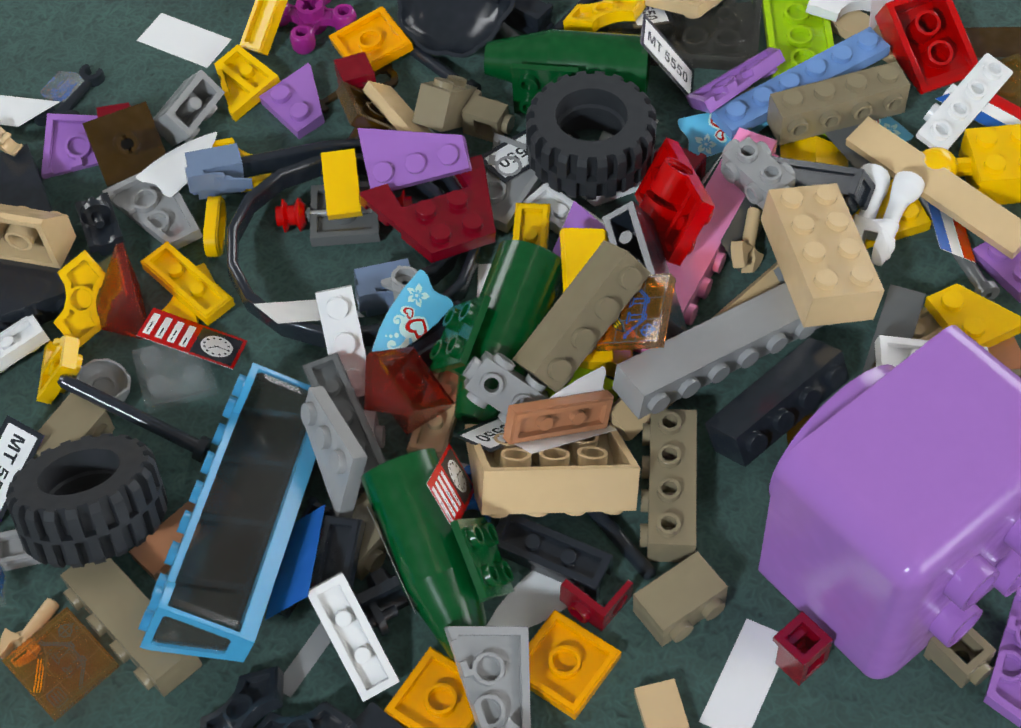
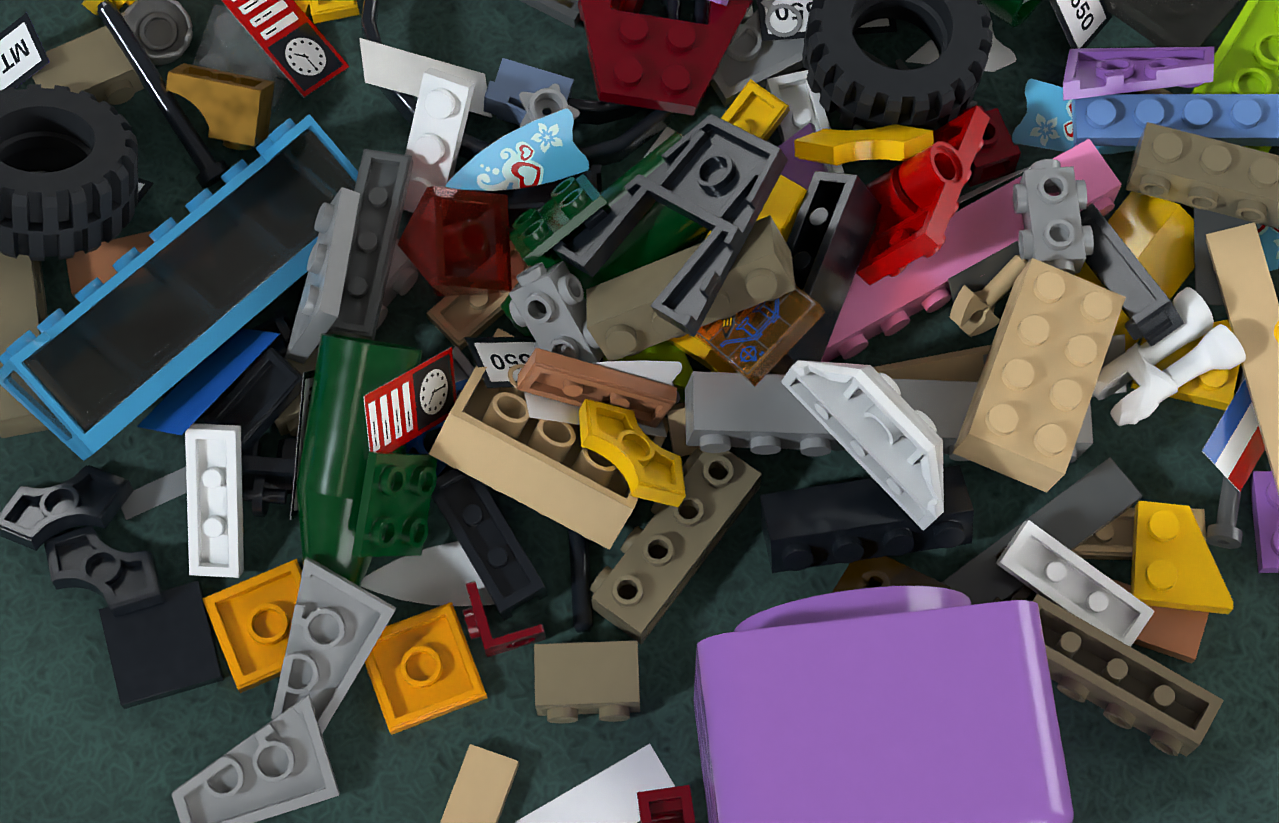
camera: 30 degrees right, 15 degrees up
none -> pearl gold arch [166,63,275,150]
none -> black wing [552,114,788,337]
none -> yellow tile [579,399,686,507]
none -> white wedge [781,360,944,531]
none -> yellow tile [794,124,934,166]

